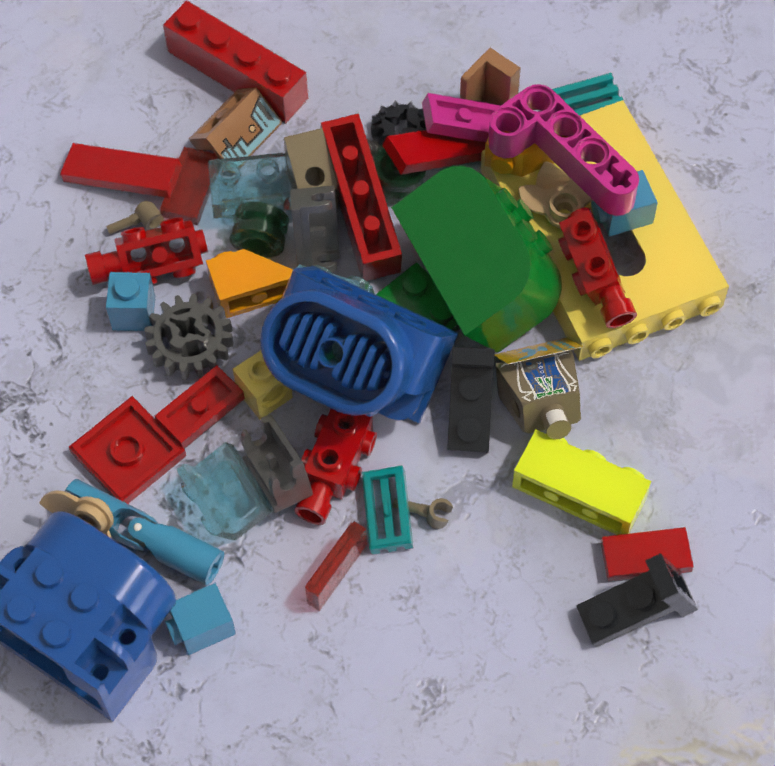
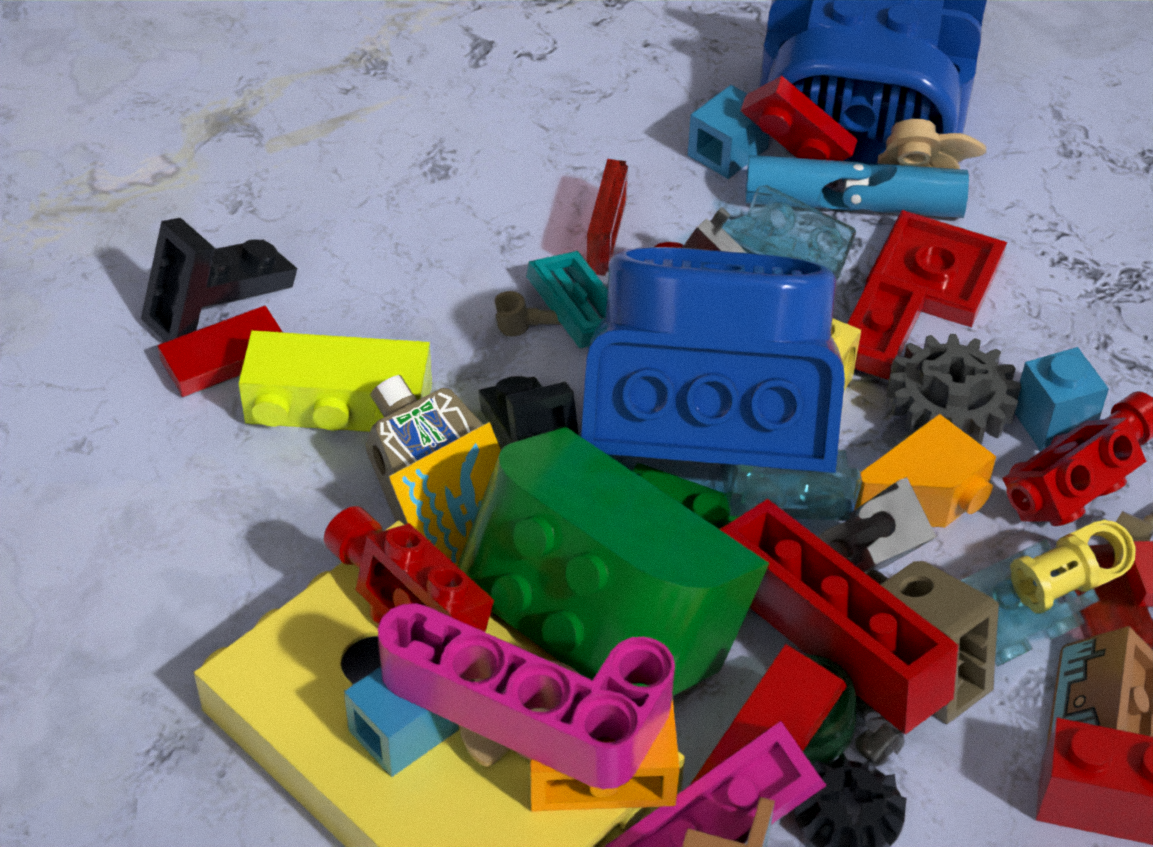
camera: 155 degrees right, 15 degrees down
clear green wheel [229,202,289,258] -> none
none -> red plate [740,76,858,161]
none -> light yellow connector [1010,520,1136,614]

